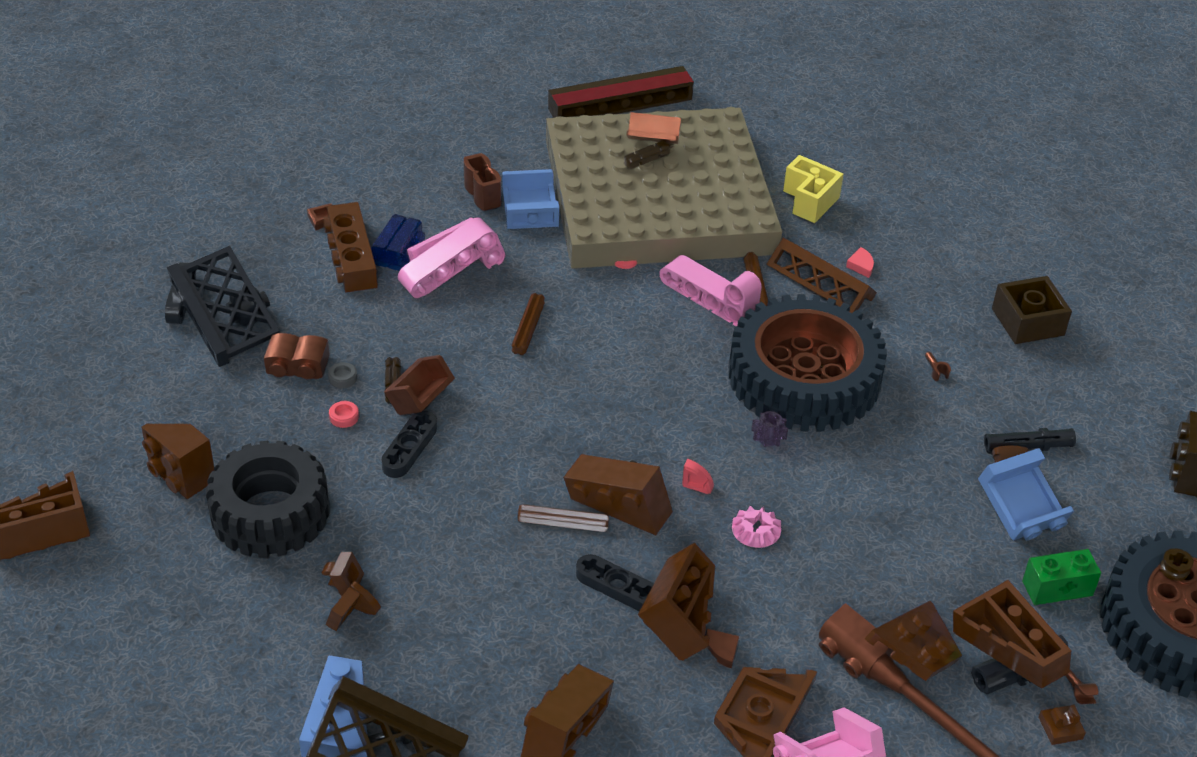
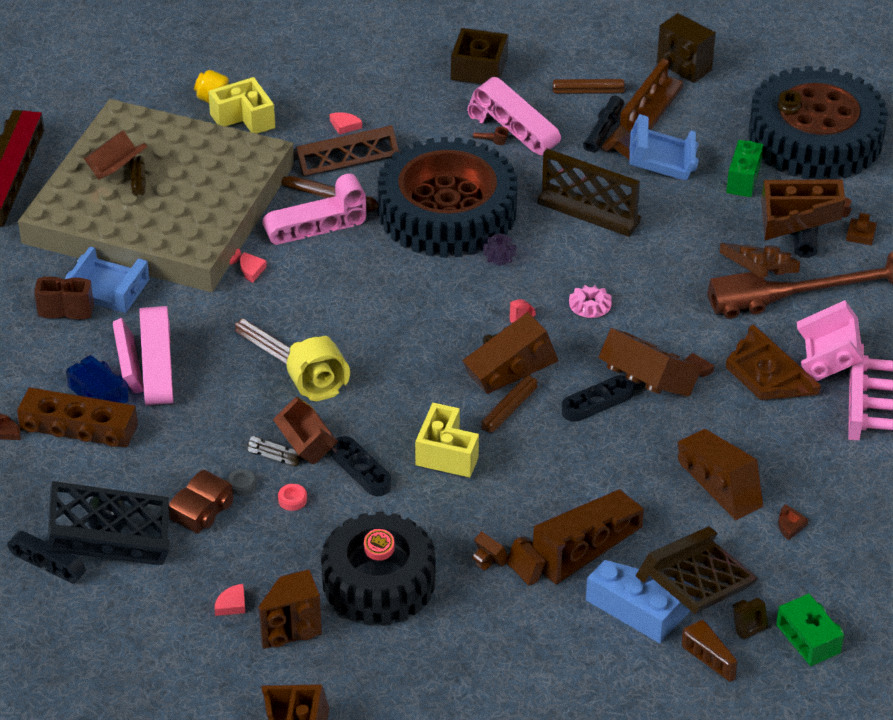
camera: 60 degrees left, 0 degrees up
none -> yellow head [194,70,229,103]
none -> coral tile [215,584,245,616]
none -> coral tile [240,252,267,283]
none -> light yellow brick [287,336,350,402]
none -> tile [364,529,394,560]
none -> light yellow brick [415,403,479,478]
none -> bright pink beam [468,77,561,156]
none -> reddish brown wedge [533,489,644,585]
none -> dark brown fence [537,149,641,237]
none -> reddish brown axle [552,79,625,94]
none -> reddish brown fence [620,59,683,132]

